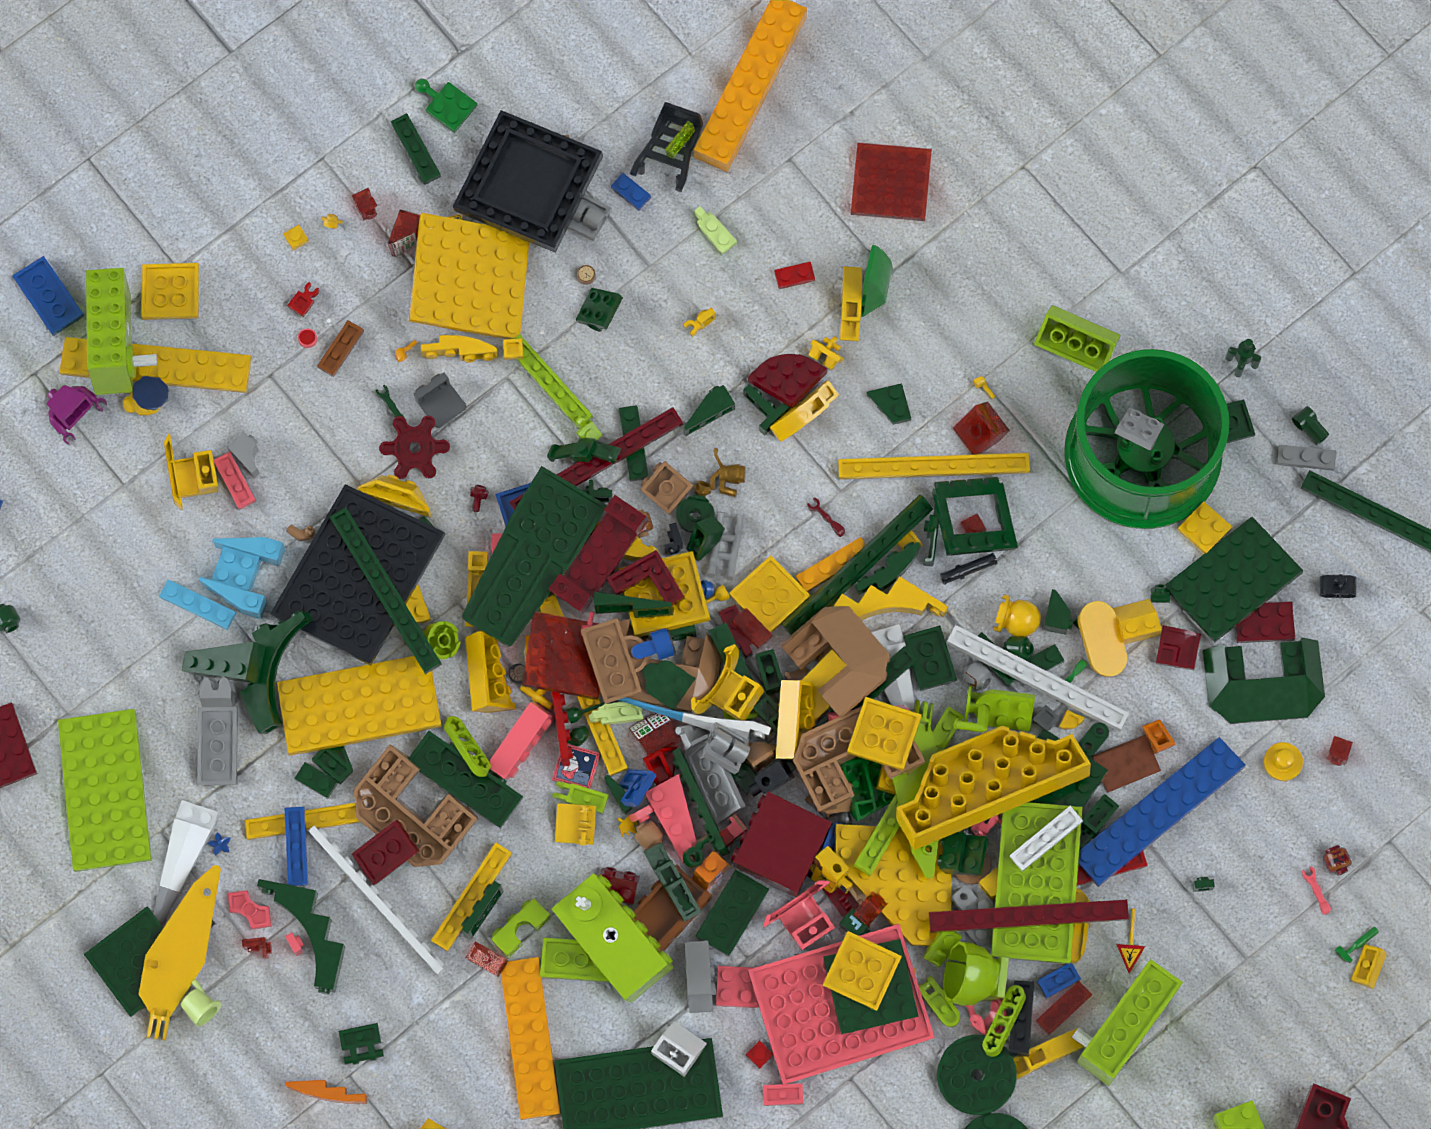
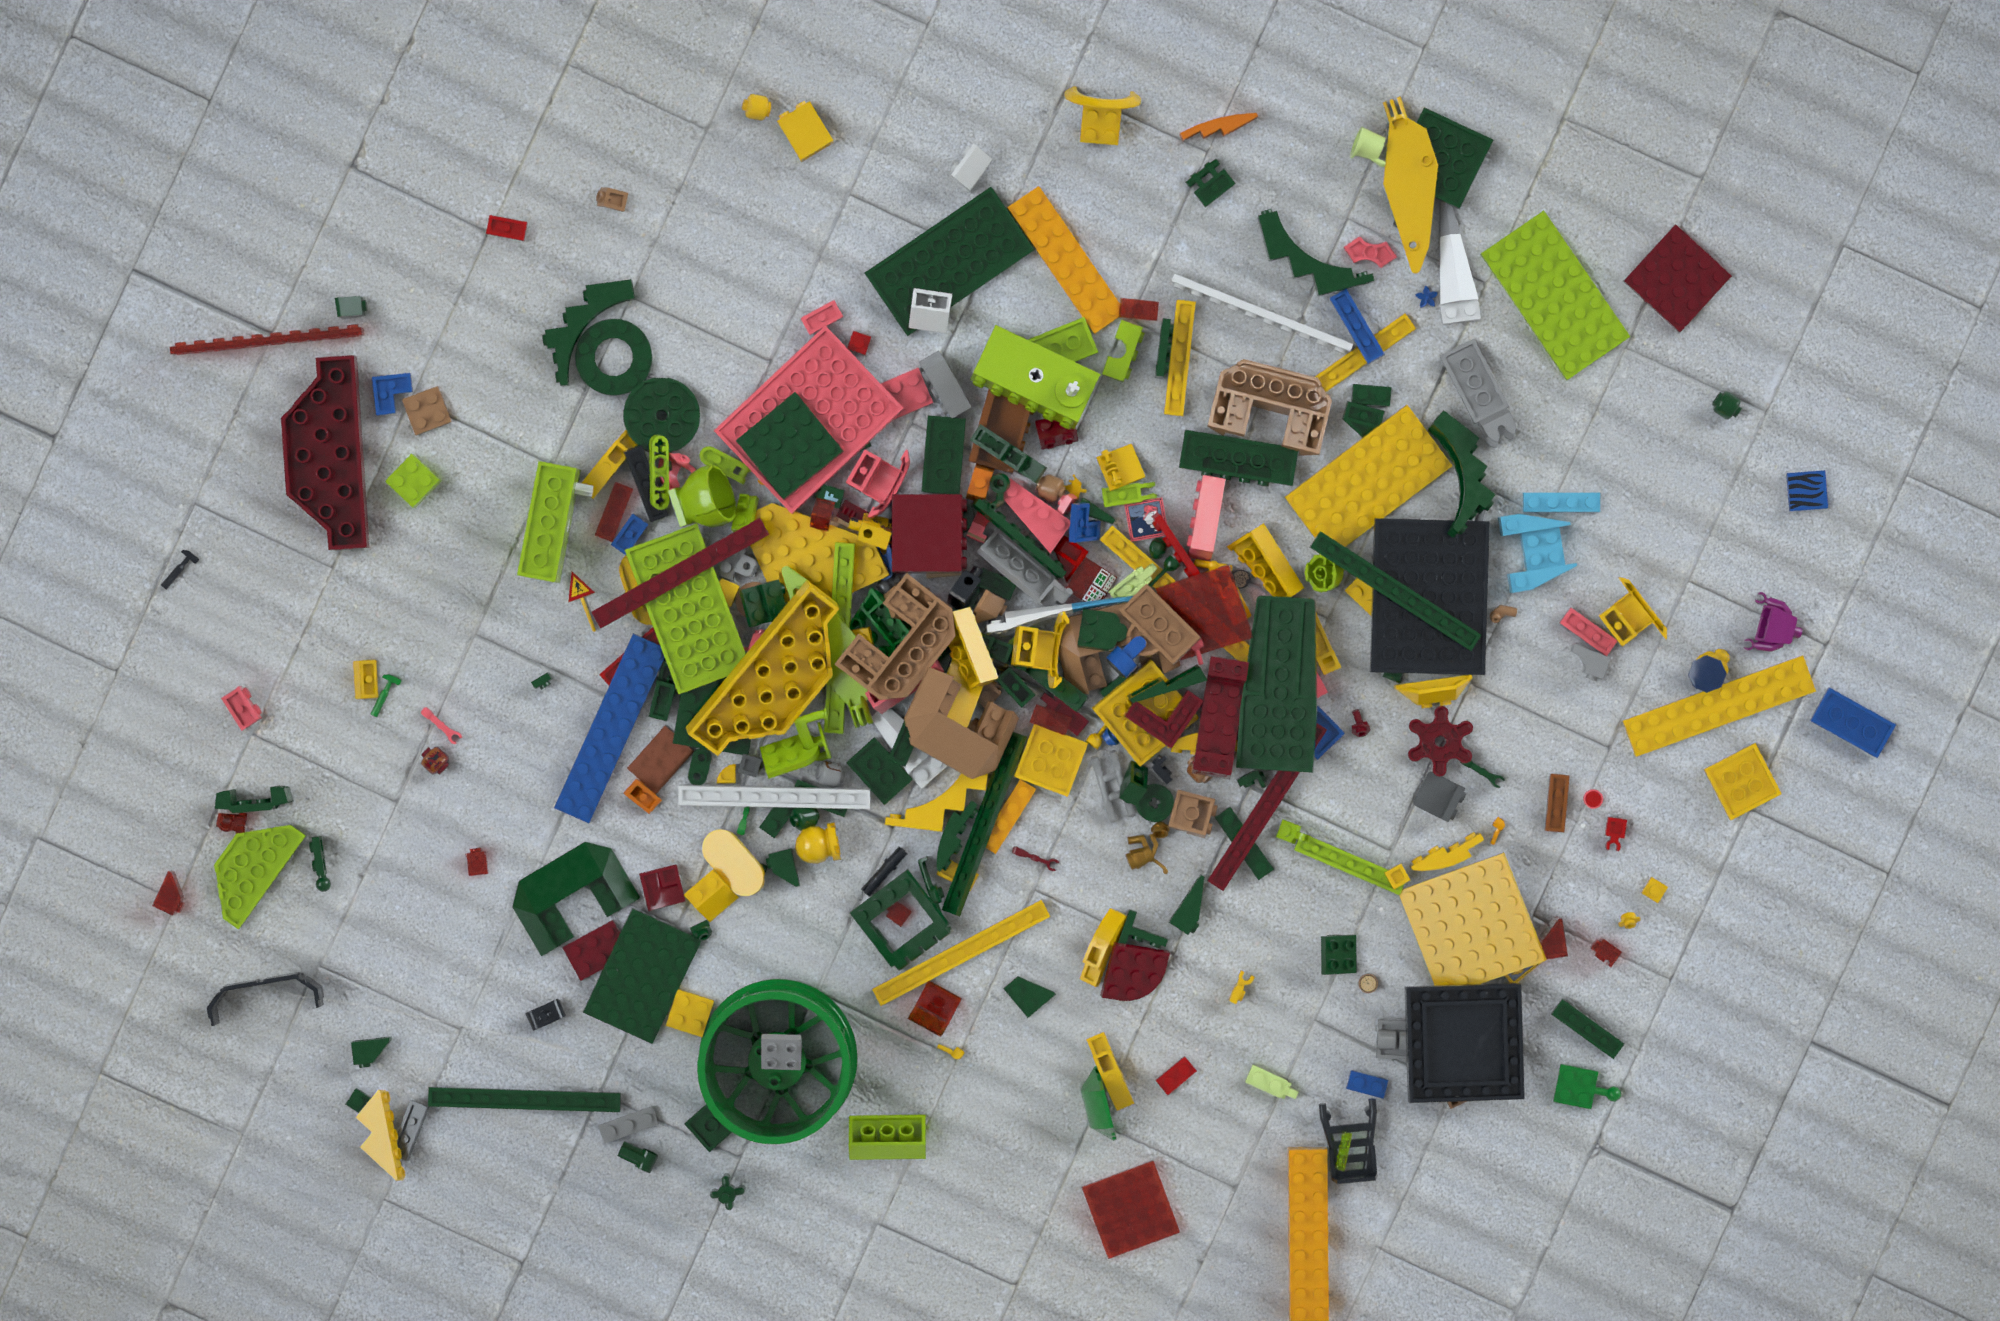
camera: 155 degrees right, 15 degrees up
lime piece [86,267,157,395] -> none
wedge [181,642,266,684] -> none
clear red bracket [242,937,272,959] -> none
coral plate [285,932,304,956] -> none
dark red plate [352,819,420,886] -> none
lime beam [444,716,491,777] -> none
dark green plate [547,438,621,464] -> none
light grey plate [702,722,750,774] -> none
yellow hips [808,336,844,370] -> none
yellow plate [822,931,902,1011] -> none
yellow plate [847,697,922,771] -> none
white plate [1010,806,1083,872] -> none
yellow plate [1263,742,1303,782] -> none

